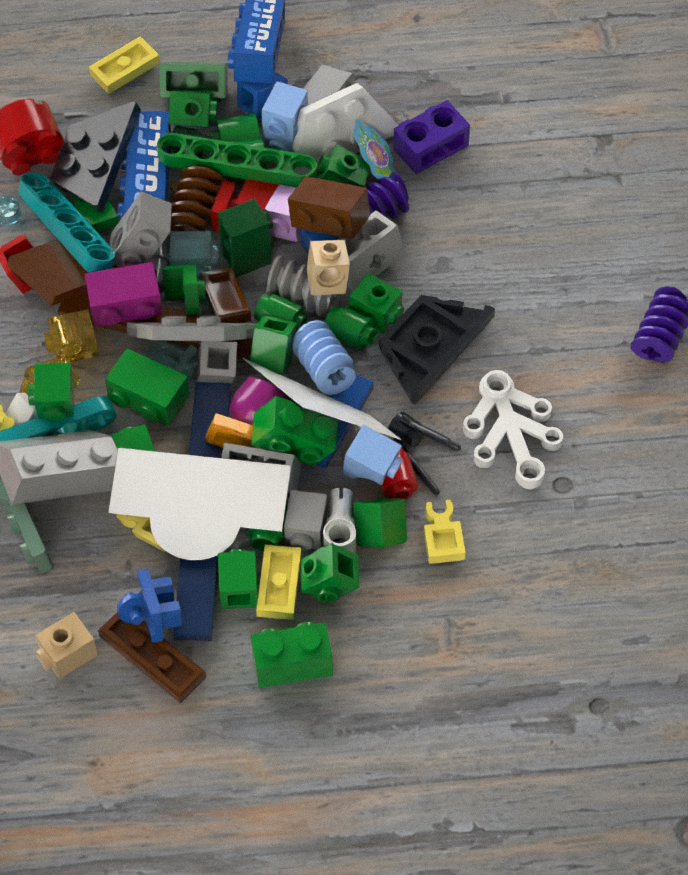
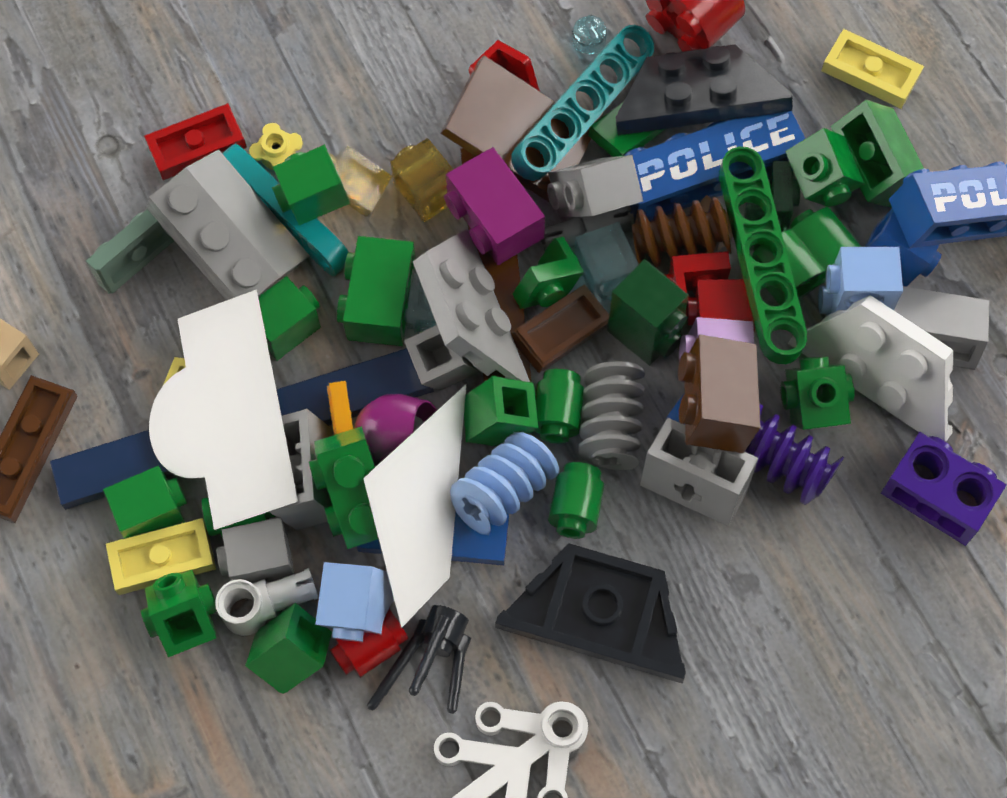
camera: 70 degrees right, 10 degrees up
blue hips [117,569,182,643] -> none
green brick [251,622,333,688] -> none
tan brick [307,240,350,295] -> none
green brick [349,273,405,334] -> none
sticker [353,119,398,179] -> none
light yellow plate [424,500,466,564] -> none

